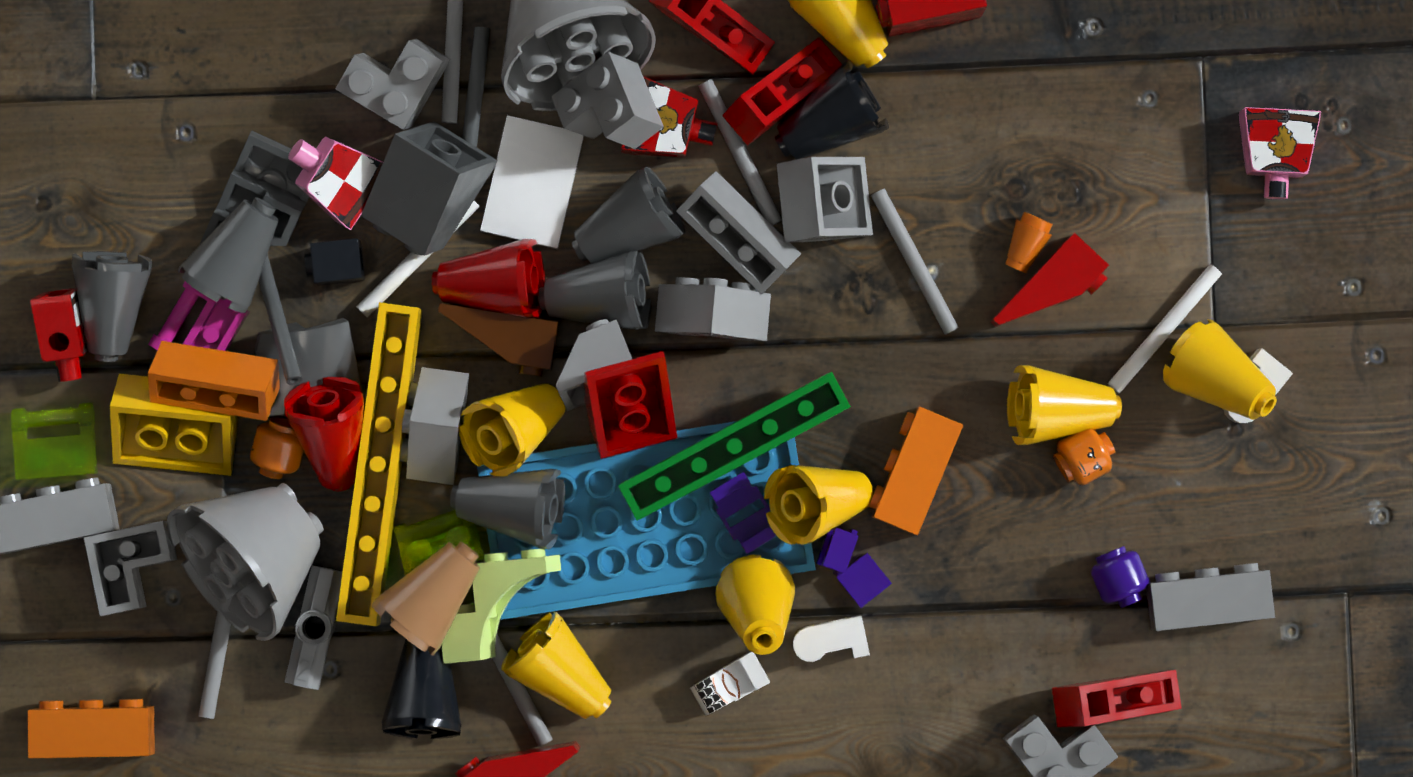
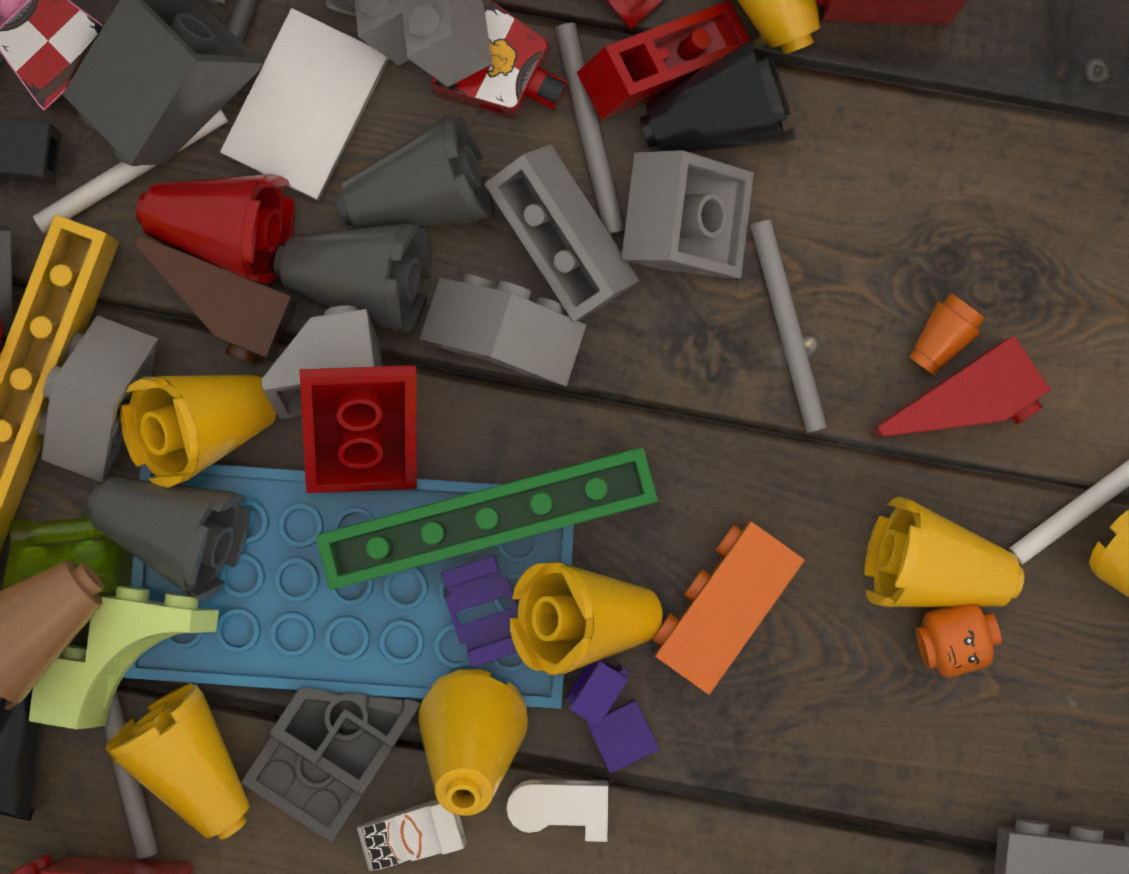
camera: 20 degrees right, 0 degrees up
dark purple head [1091,546,1150,608] -> none
none -> dark grey slope [241,687,421,843]

